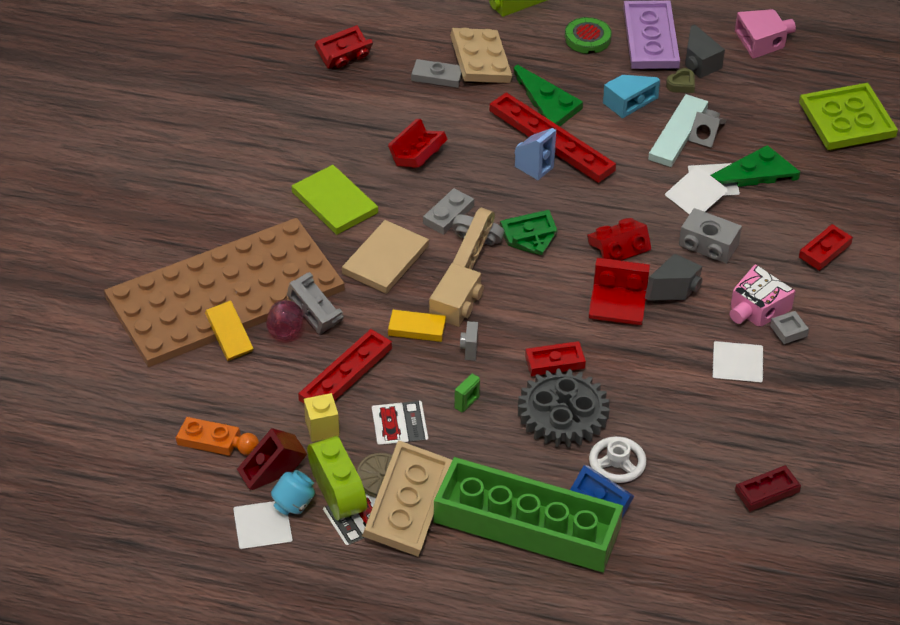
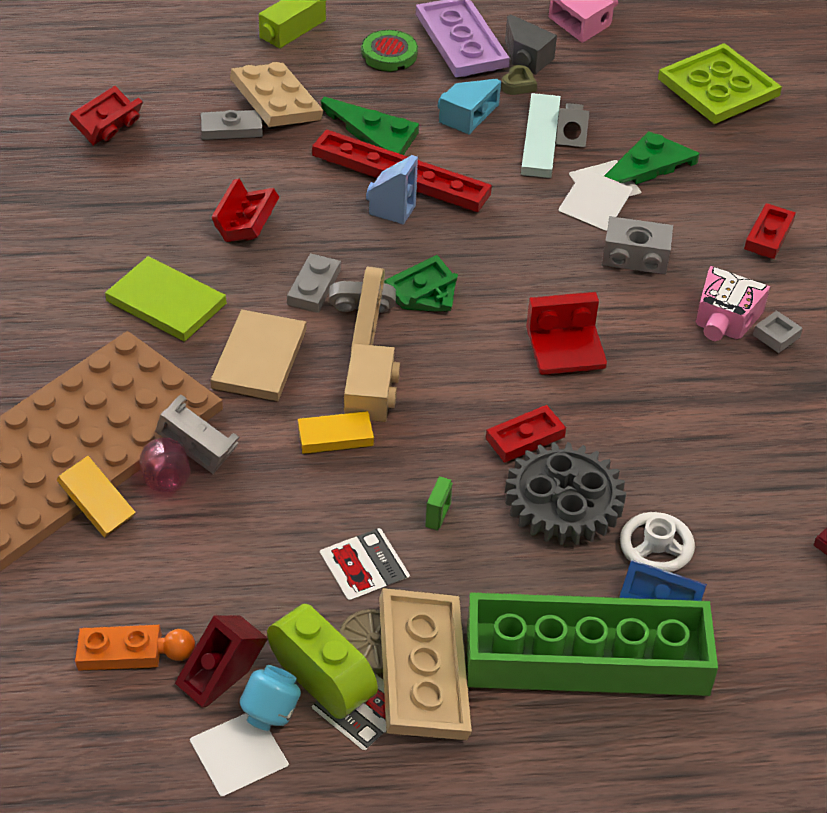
camera: 20 degrees left, 0 degrees up
red plate [298,329,392,404] -> none
light yellow brick [304,393,339,442] -> none
light grey plate [460,321,478,361] -> none
red bracket [587,218,651,261] -> none
dark grey slope [645,254,703,300] -> none
white sticker [713,341,763,382] -> none

